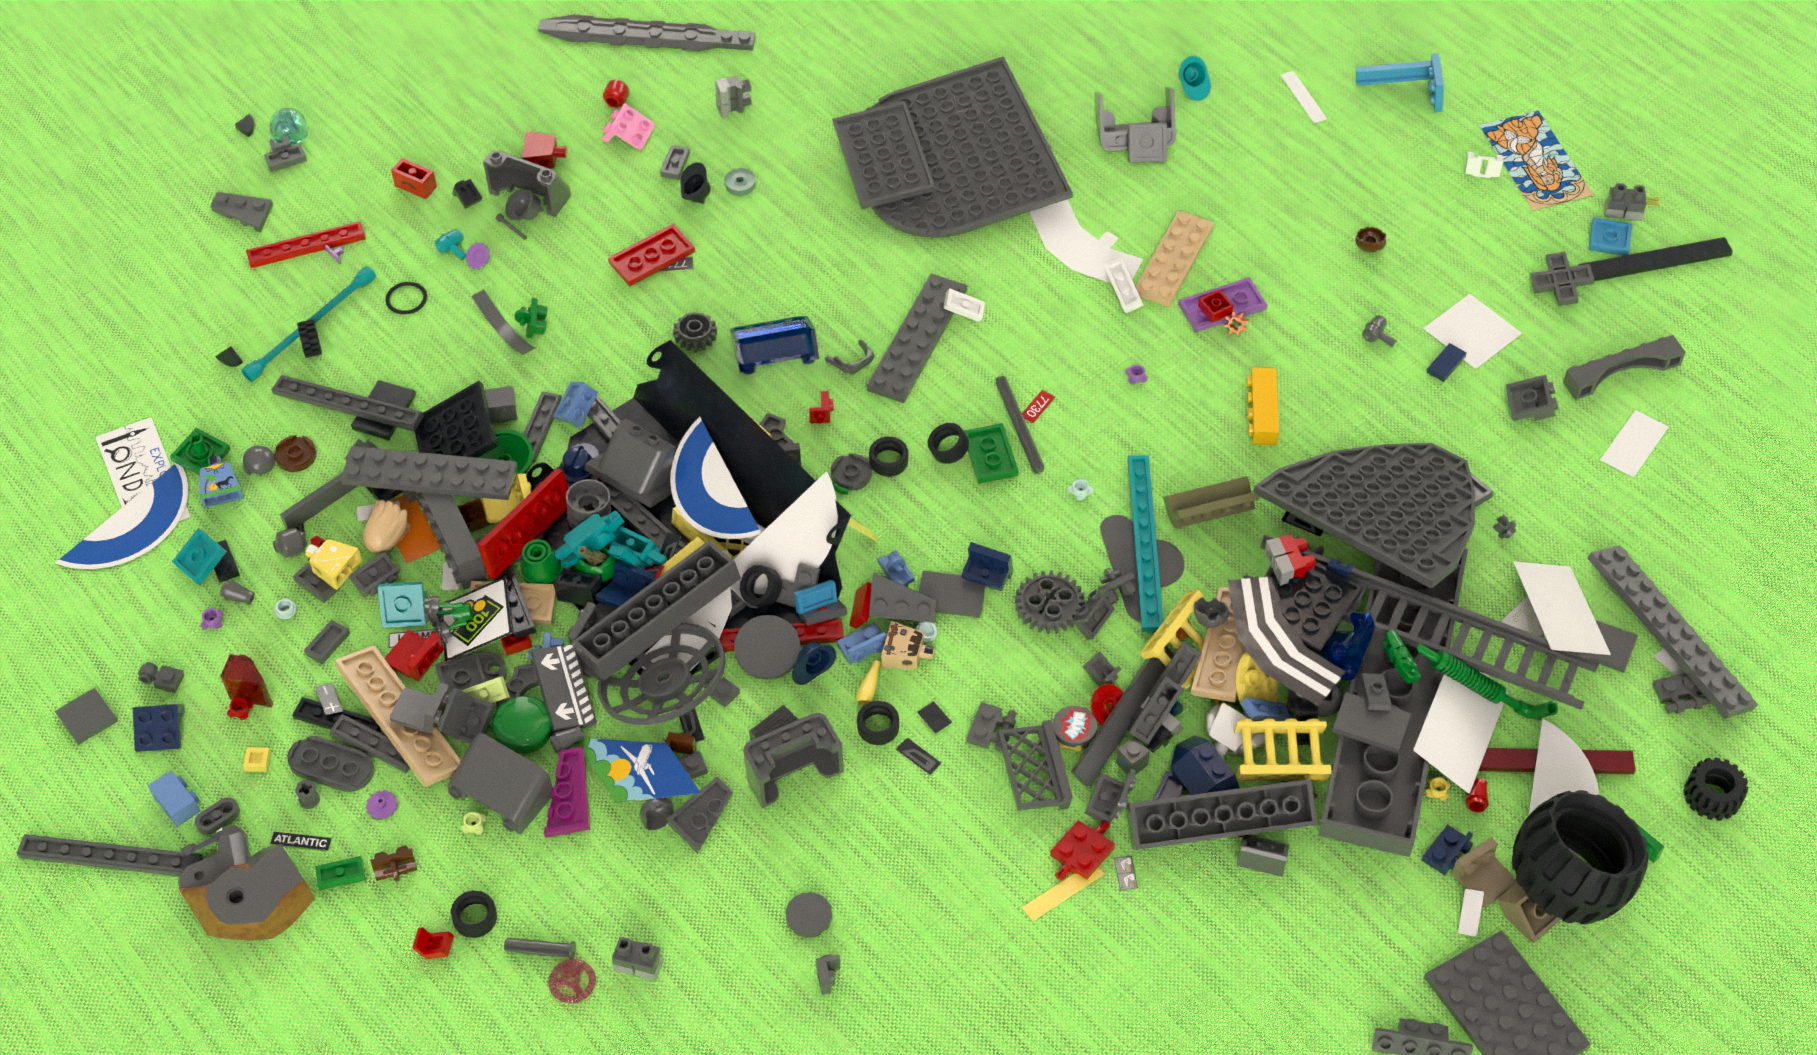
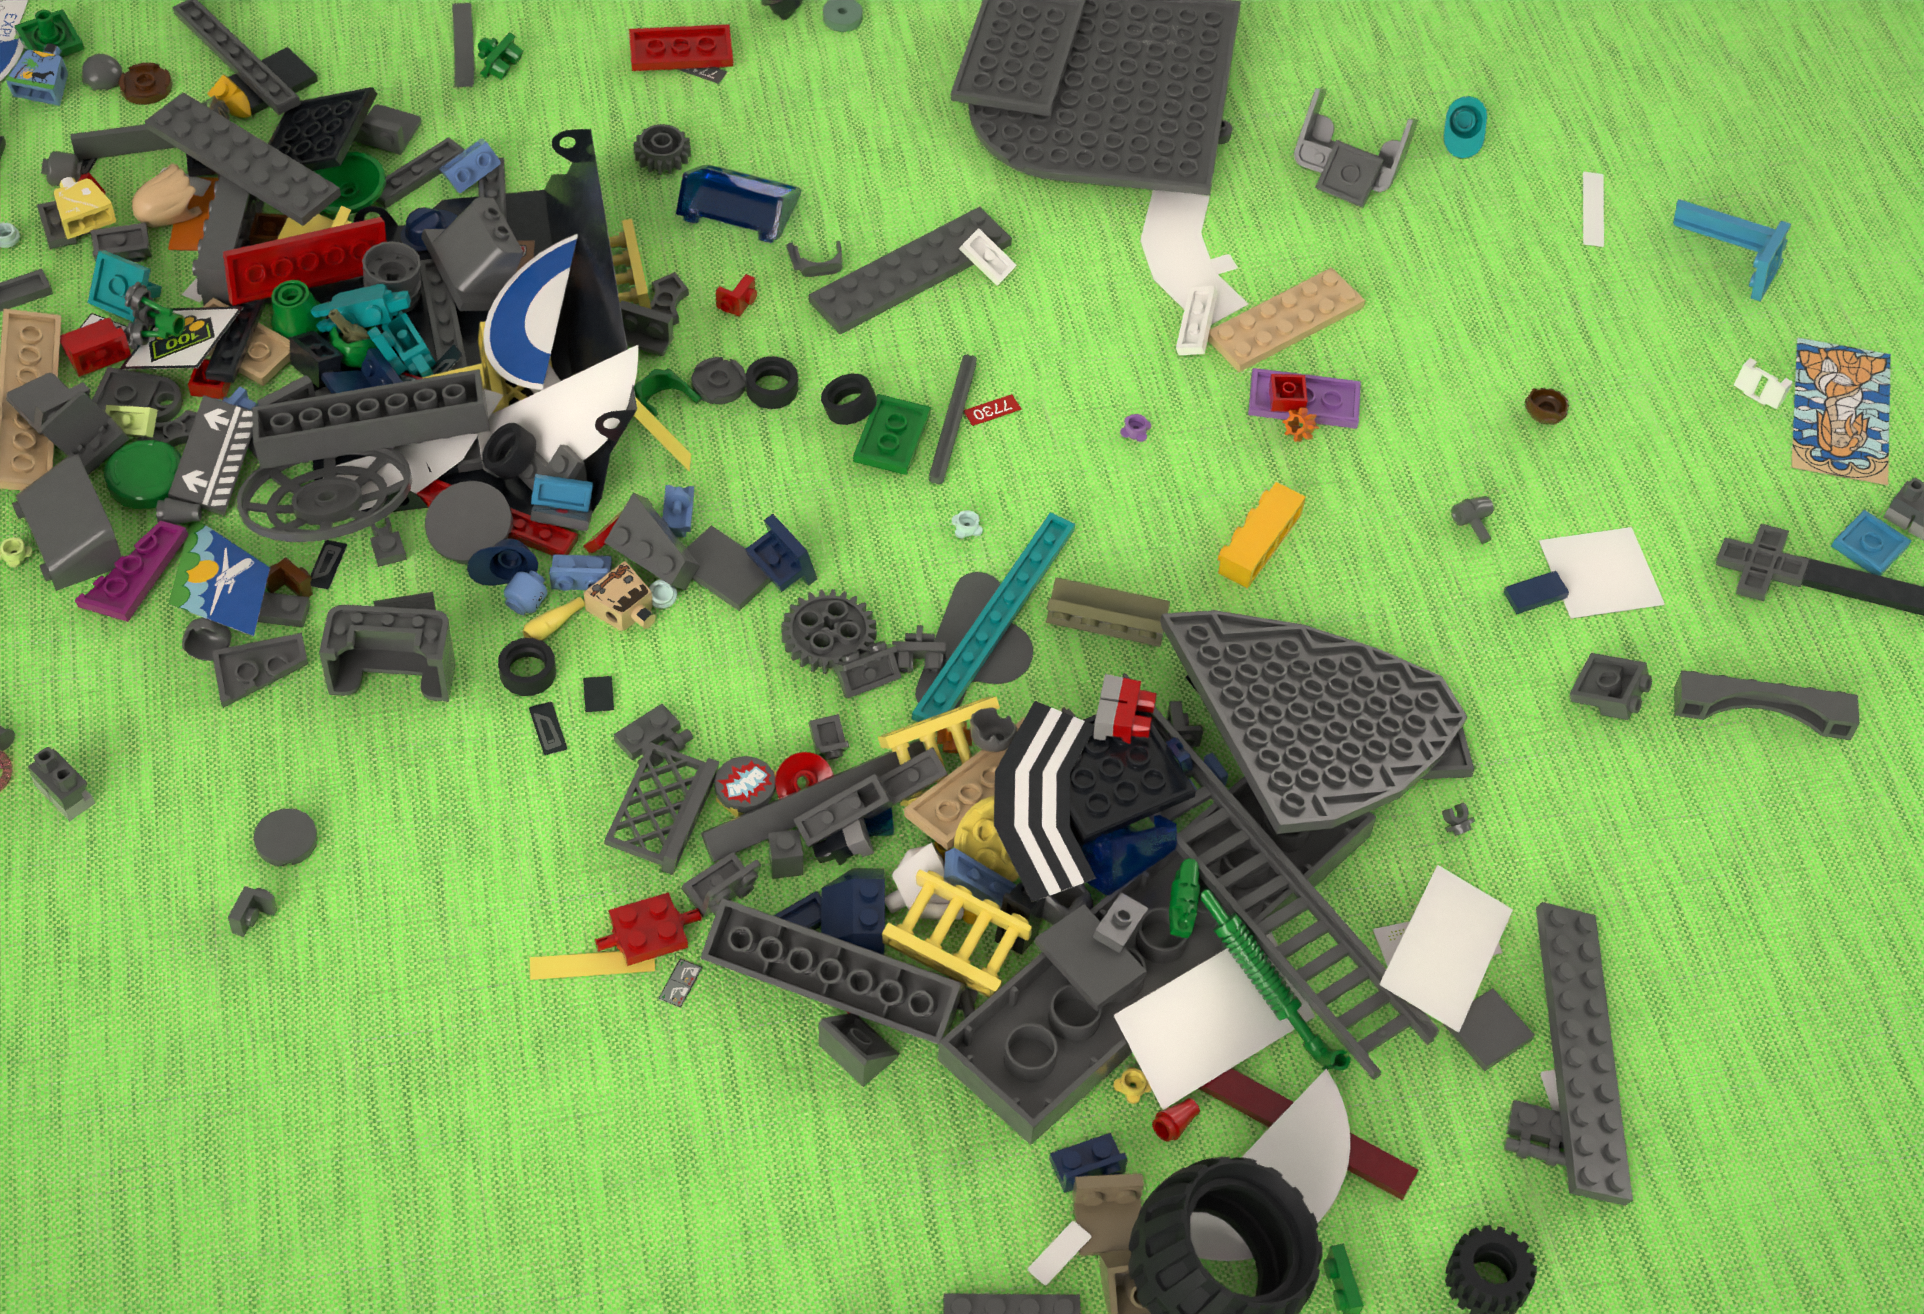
camera: 25 degrees right, 0 degrees up
white sticker [1600,410,1669,477] -> none
none -> yellow plate [207,74,251,118]
none -> medium blue head [504,570,547,615]

